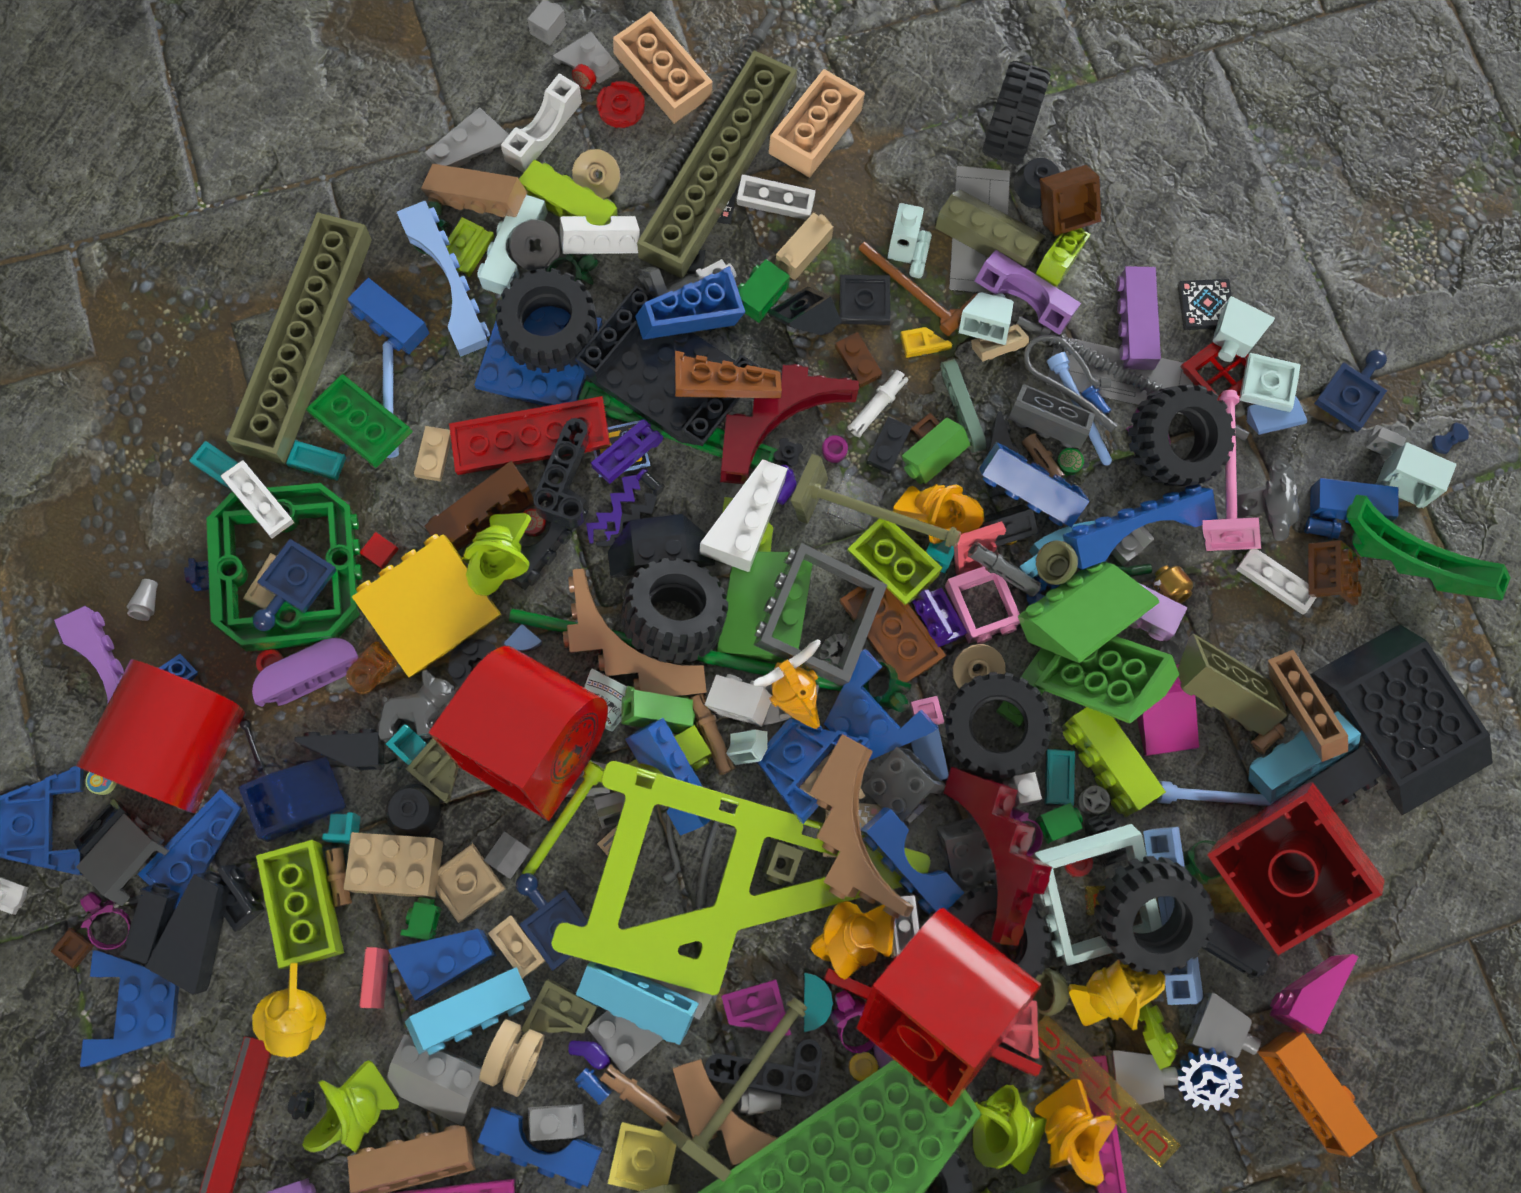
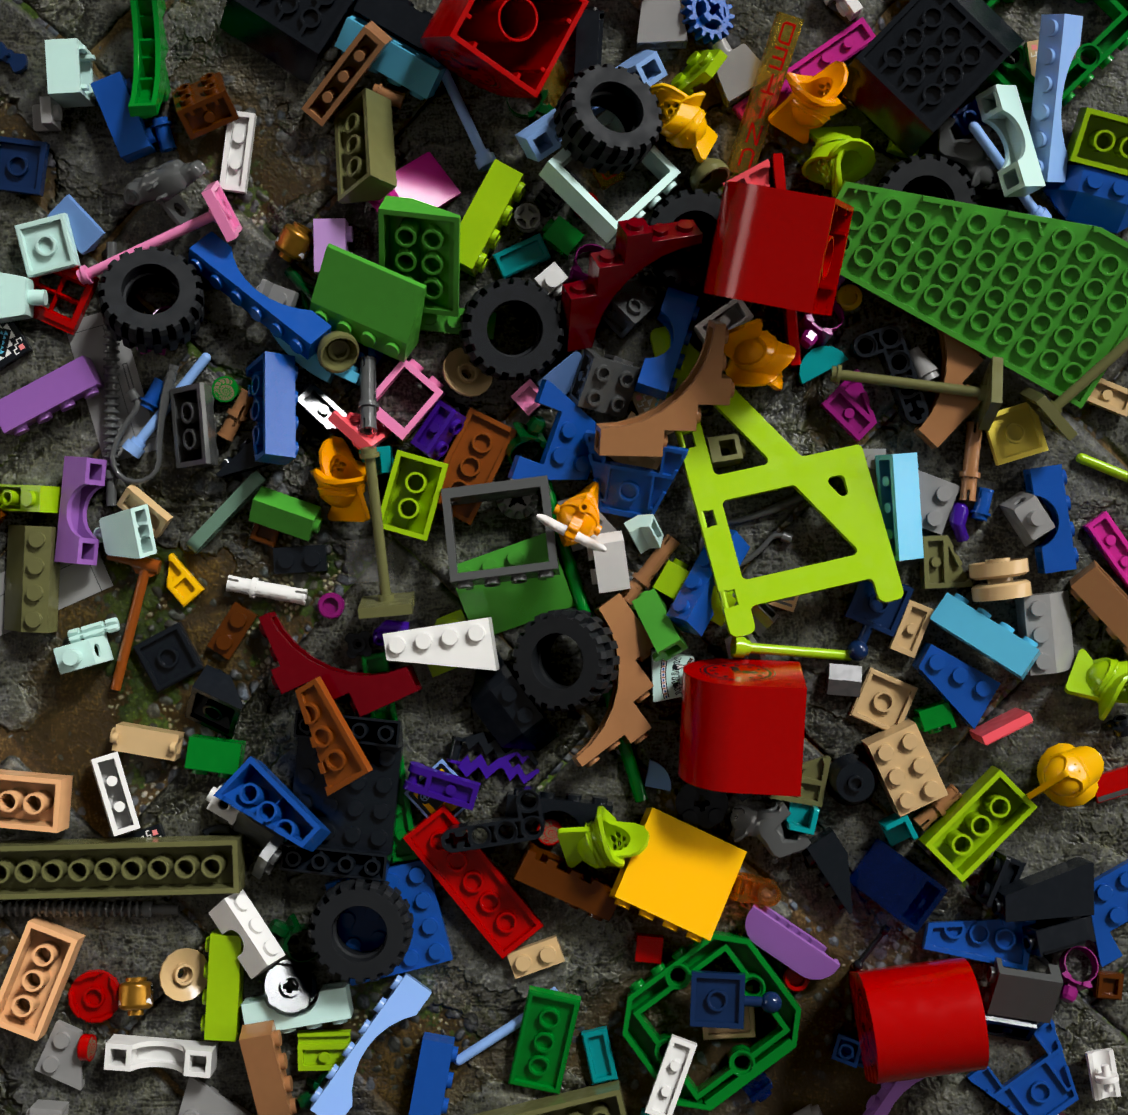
camera: 110 degrees left, 15 degrees up
none -> pearl gold head [118,977,153,1016]

